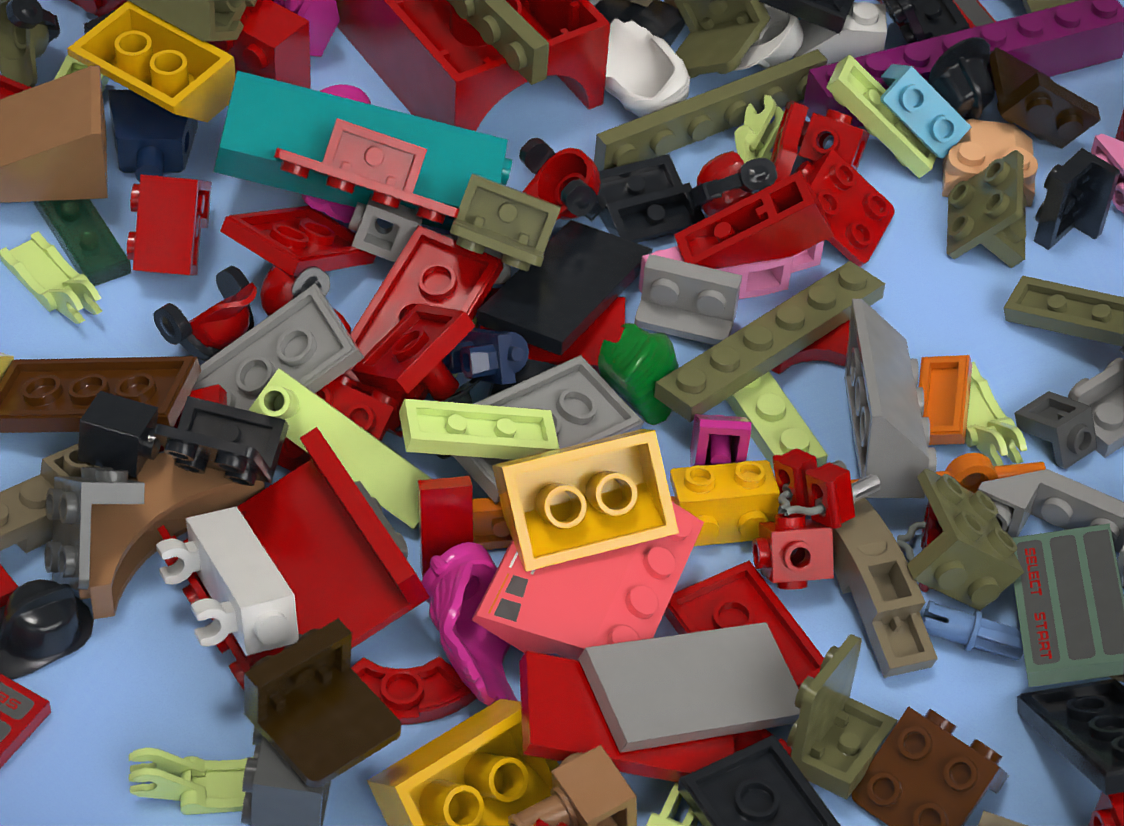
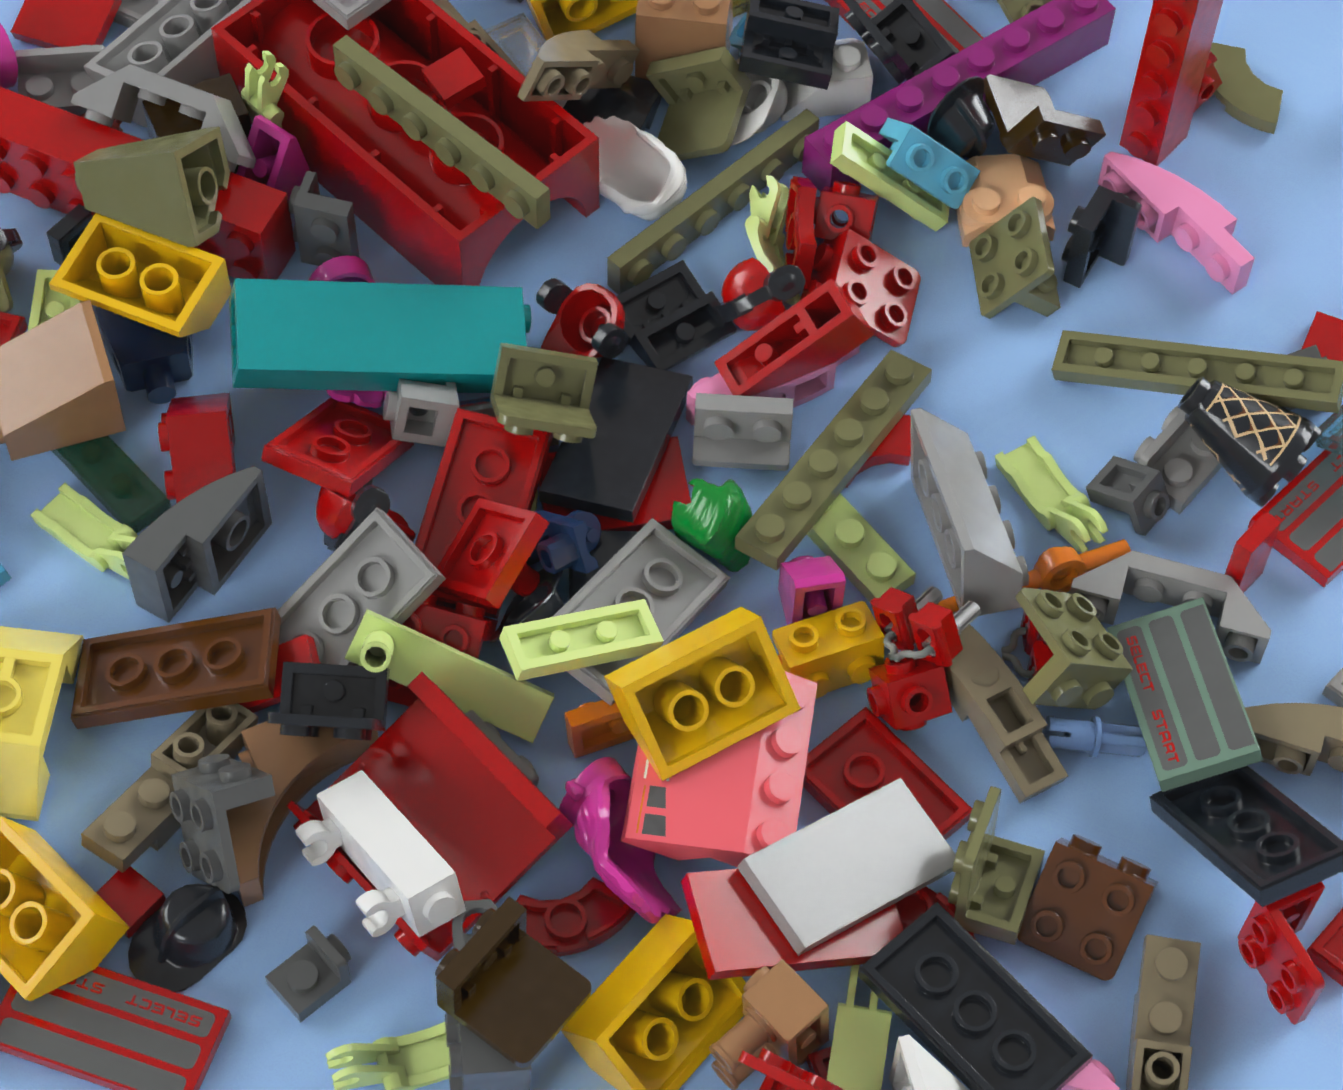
camera: 10 degrees left, 10 degrees up
black brick [78,391,161,477] -> none
cap [153,265,257,361] -> none
bracket [273,118,460,224] -> none
red tile [418,476,474,577] -> none
orange tile [919,355,972,445] -> none
none -> dark grey slope [122,466,272,623]
none -> dark grey bracket [265,925,351,1023]
none -> dark grey bracket [289,171,360,266]

